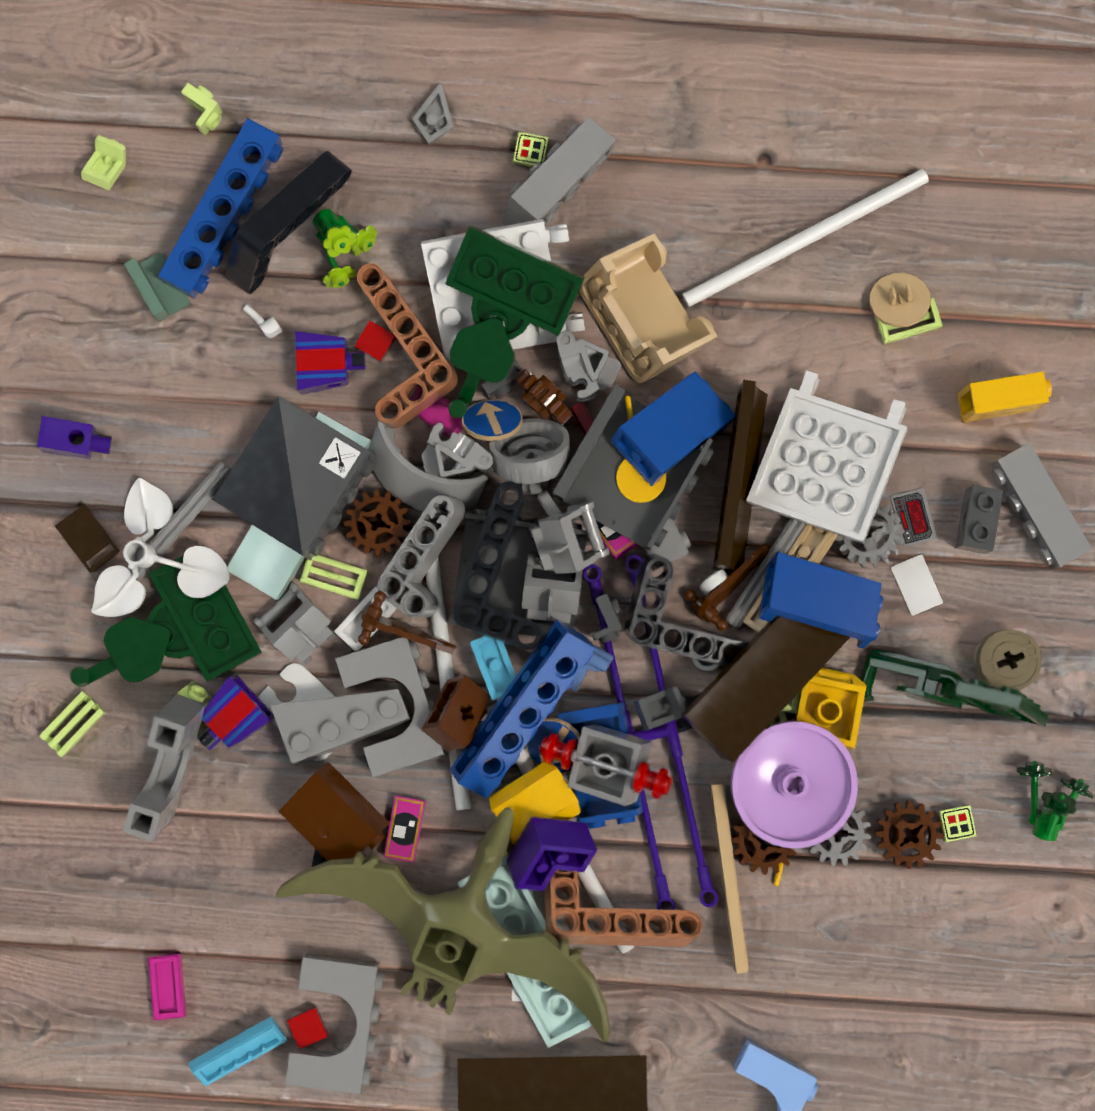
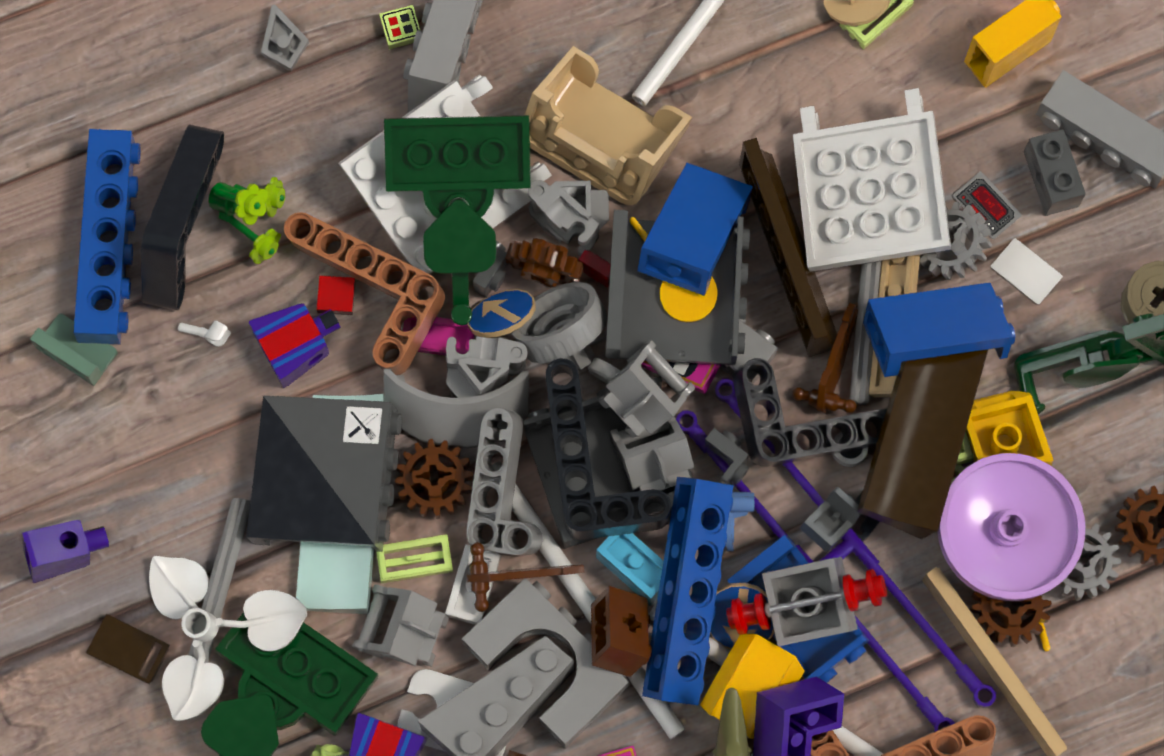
camera: 30 degrees left, 10 degrees down
yellowish green bracket [181,83,222,135] -> none
white tile [699,569,729,597] -> none

